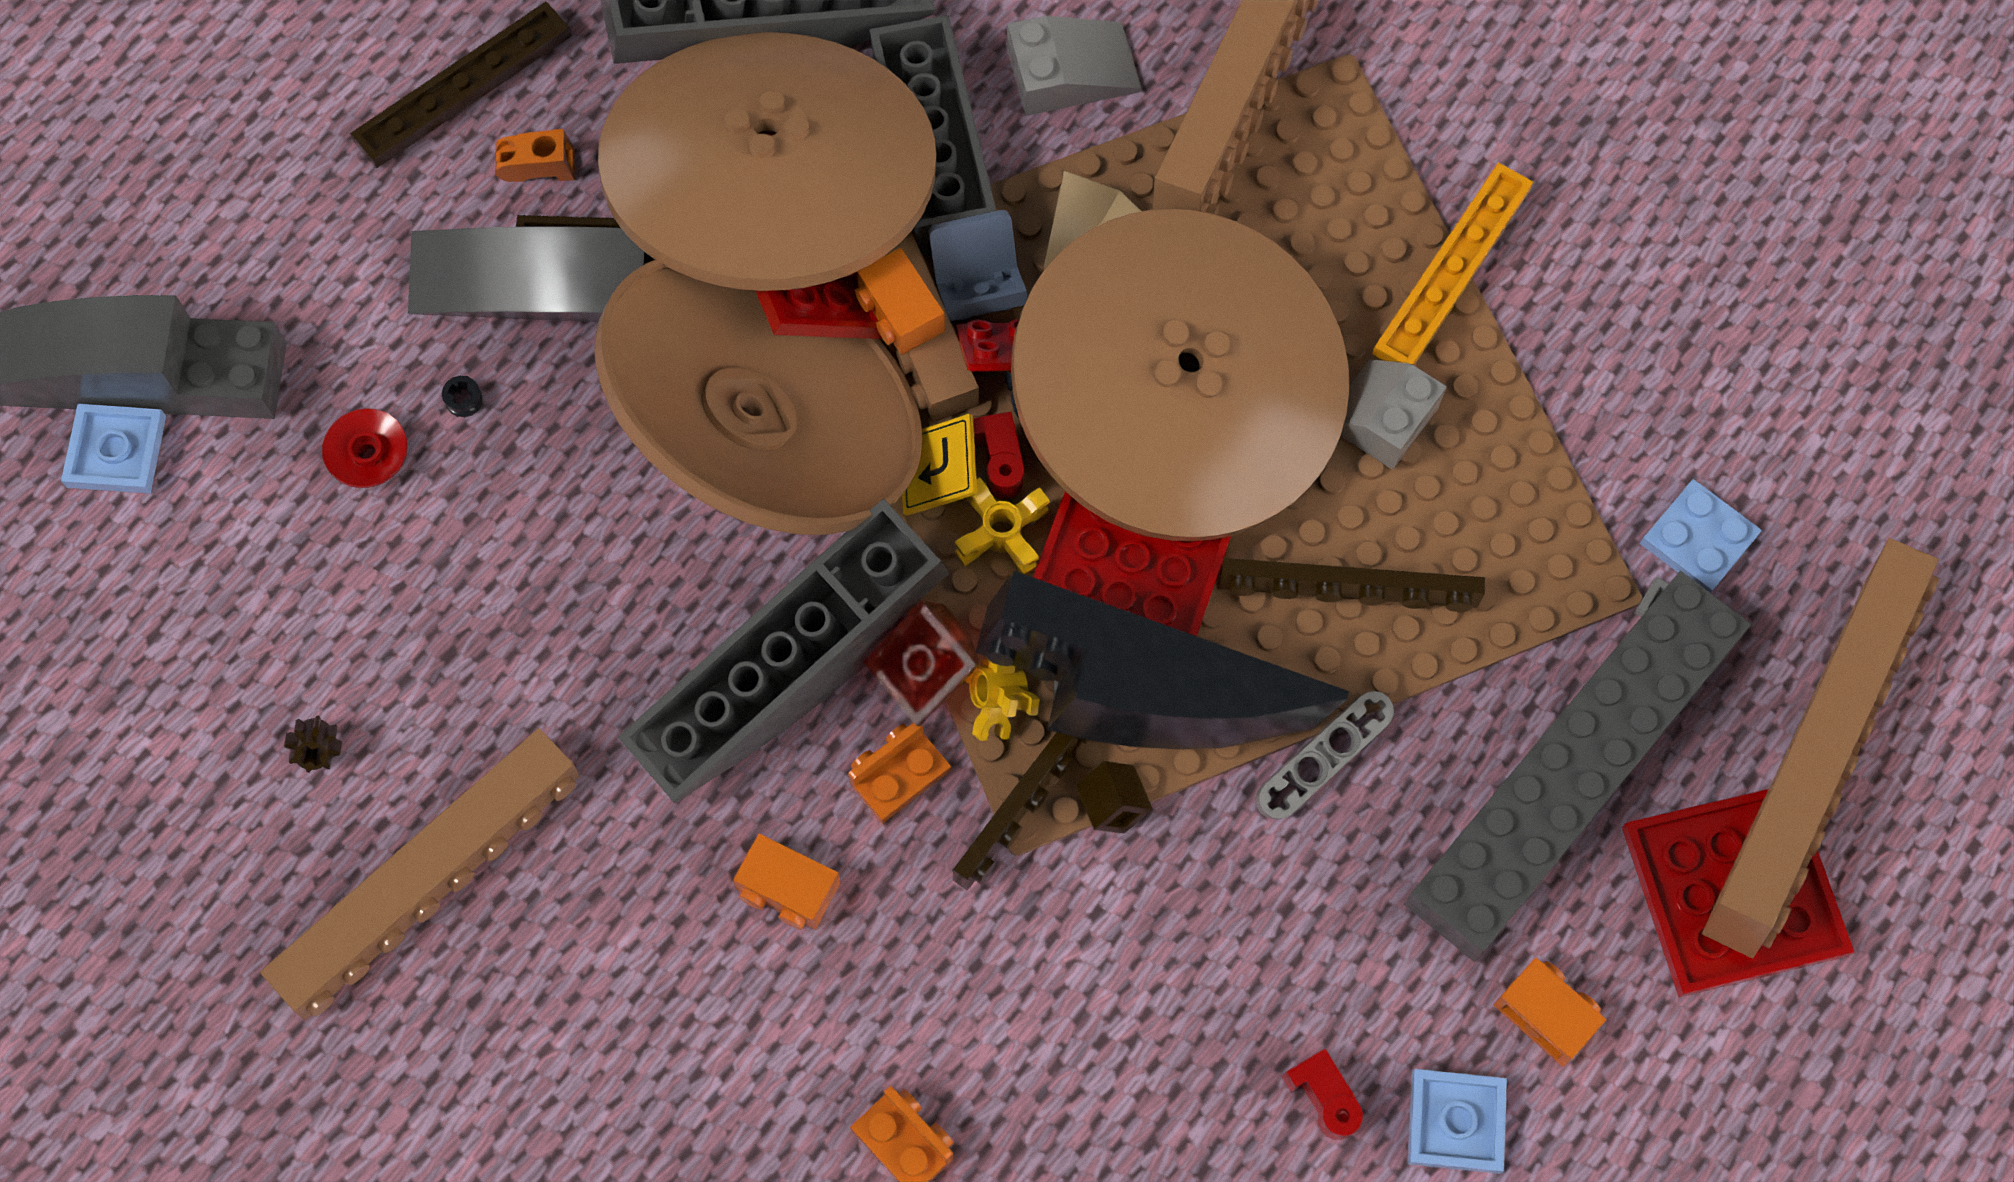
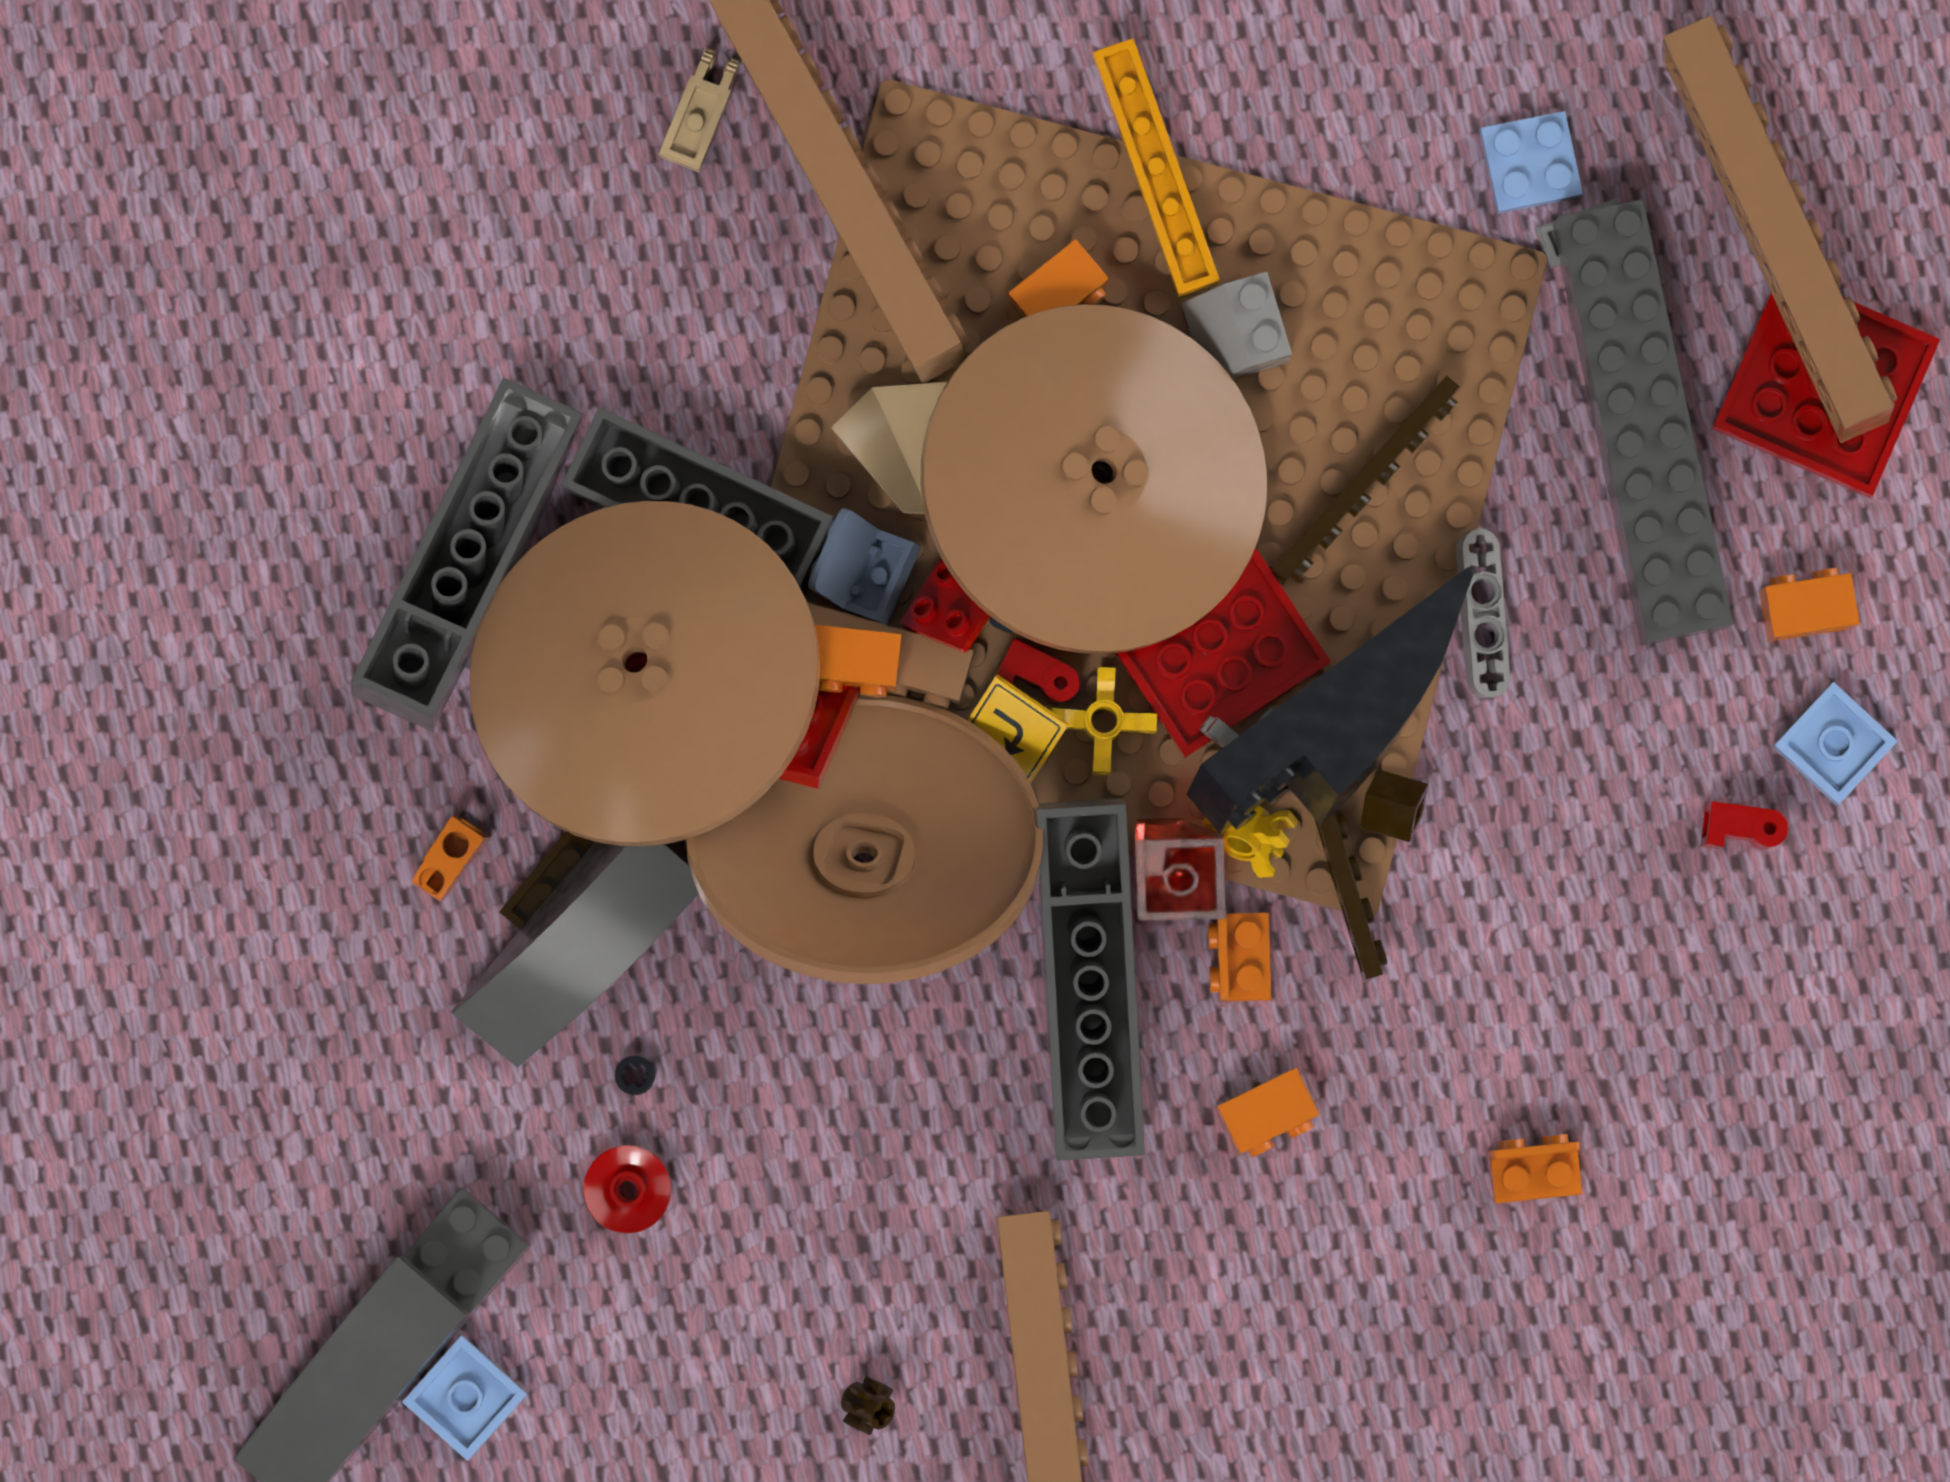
camera: 55 degrees left, 15 degrees up
dark brown plate [350,1,572,169] -> none
light grey slope [1007,16,1142,116] -> none
none -> orange brick [1008,239,1109,318]

